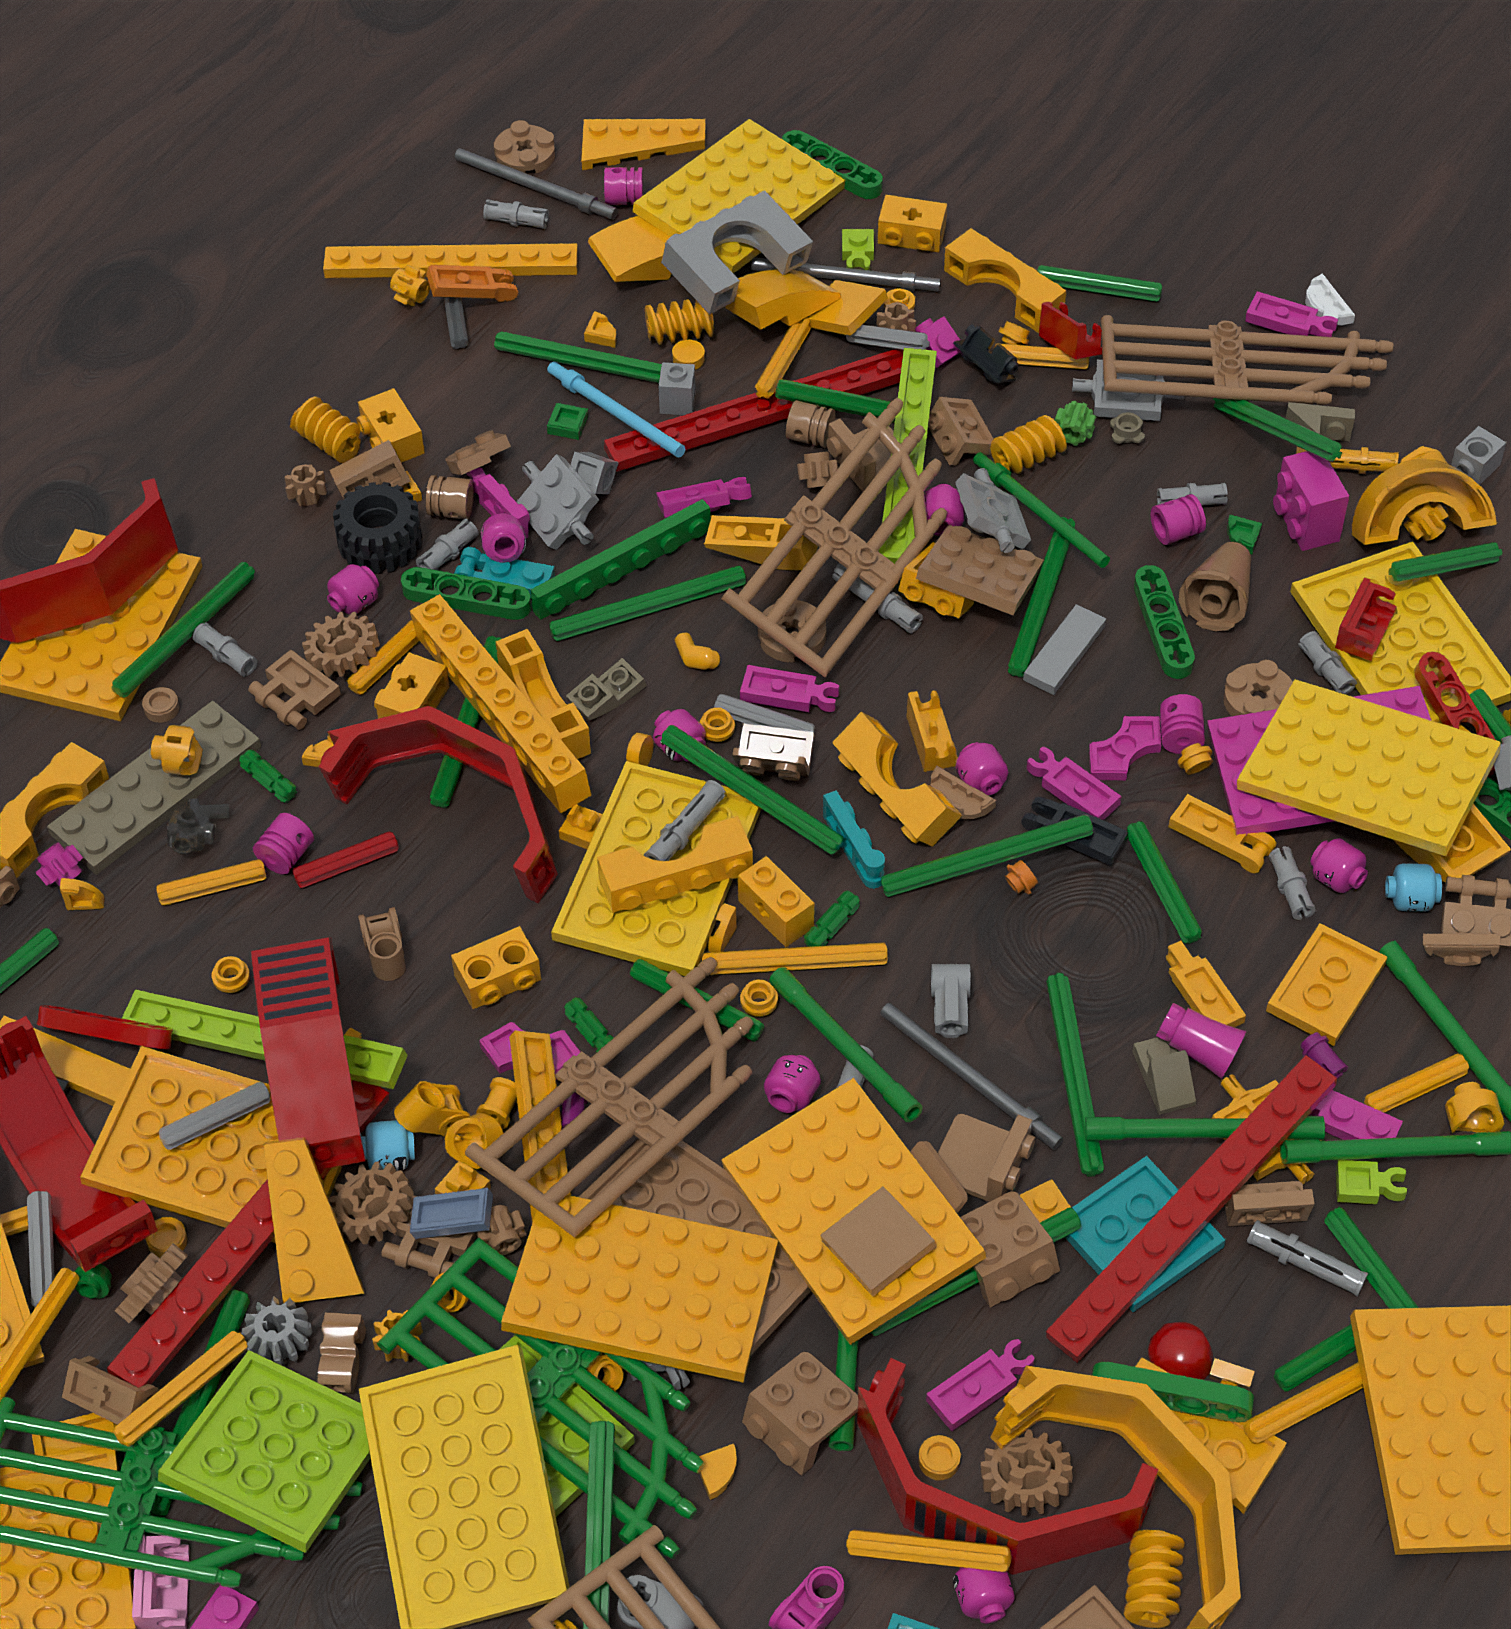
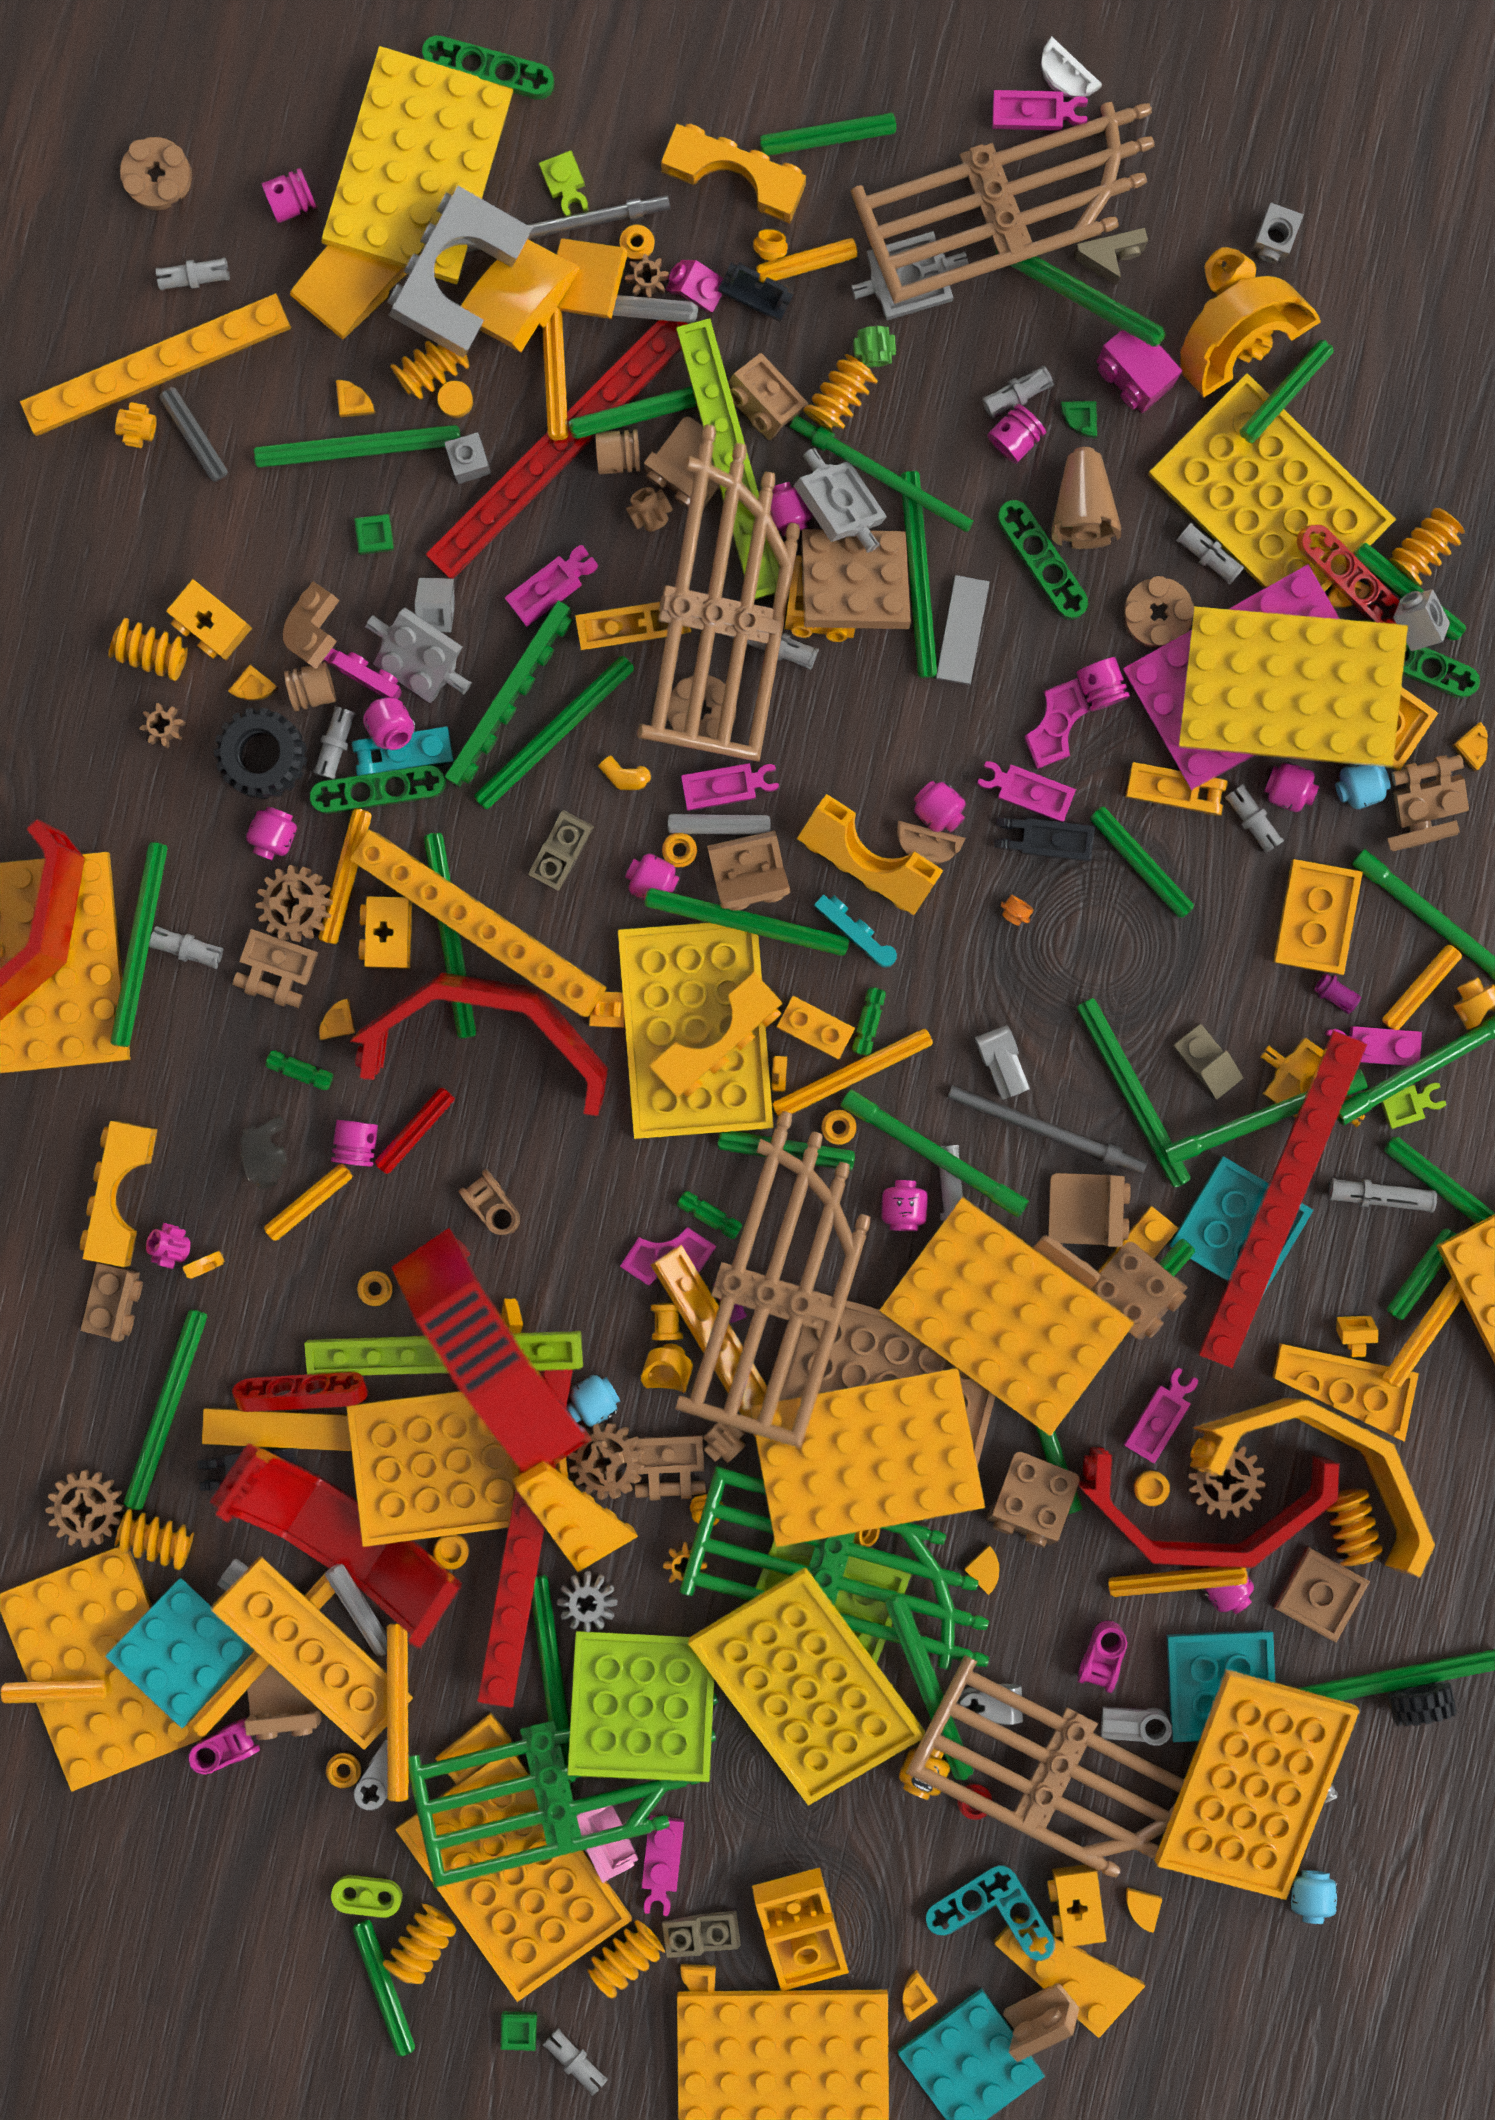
camera: 25 degrees left, 35 degrees up
dark tan plate [47,700,261,875] -> none
medium nougat hinge [62,1356,159,1425] -> none
light orange axle [113,1331,248,1447] -> none
medium nougat gear [115,1243,188,1323] -> none
medium nougat tile [142,687,180,723] -> none
light orange piece [151,725,203,775] -> none
light grey axle [159,1082,270,1150] -> none
medium nougat leg [318,1313,367,1393] -> none
medium nougat hinge [329,440,410,499] -> none
light orange piece [394,1081,470,1136] -> none
sand blue tile [410,1188,493,1239] -> none
orange hinge [426,265,518,302] -> none
light orange tile [435,1161,491,1194] -> none
light orange brick [451,926,541,1009] -> none
flat silver bar [455,148,618,220] -> none
light orange arch [496,629,591,759] -> none
medium azure bar [547,362,685,457] -> none
light orange wing [581,118,706,170] -> none
light orange tile [626,733,654,766] -> none
light grey pin [644,780,726,861] -> none
medium nougat tile [820,1186,936,1296] -> none
light orange brick [878,195,947,253] -> none
green axle [881,814,1093,897] -> none
light orange hinge [907,690,958,772] -> none
red hinge [1039,301,1102,360] -> none
green beam [1091,1362,1254,1422] -> none
dark tan plate [1110,412,1145,444] -> none
red hair [1148,1322,1213,1380] -> none
dark pink plant [1156,1003,1246,1079] -> none
light orange hinge [1166,941,1246,1027] -> none
light orange plate [1177,743,1213,775] -> none
medium nougat bracket [1225,1181,1315,1226] -> none
light orange pin [1296,447,1399,474] -> none
red hinge [1335,577,1397,661] -> none

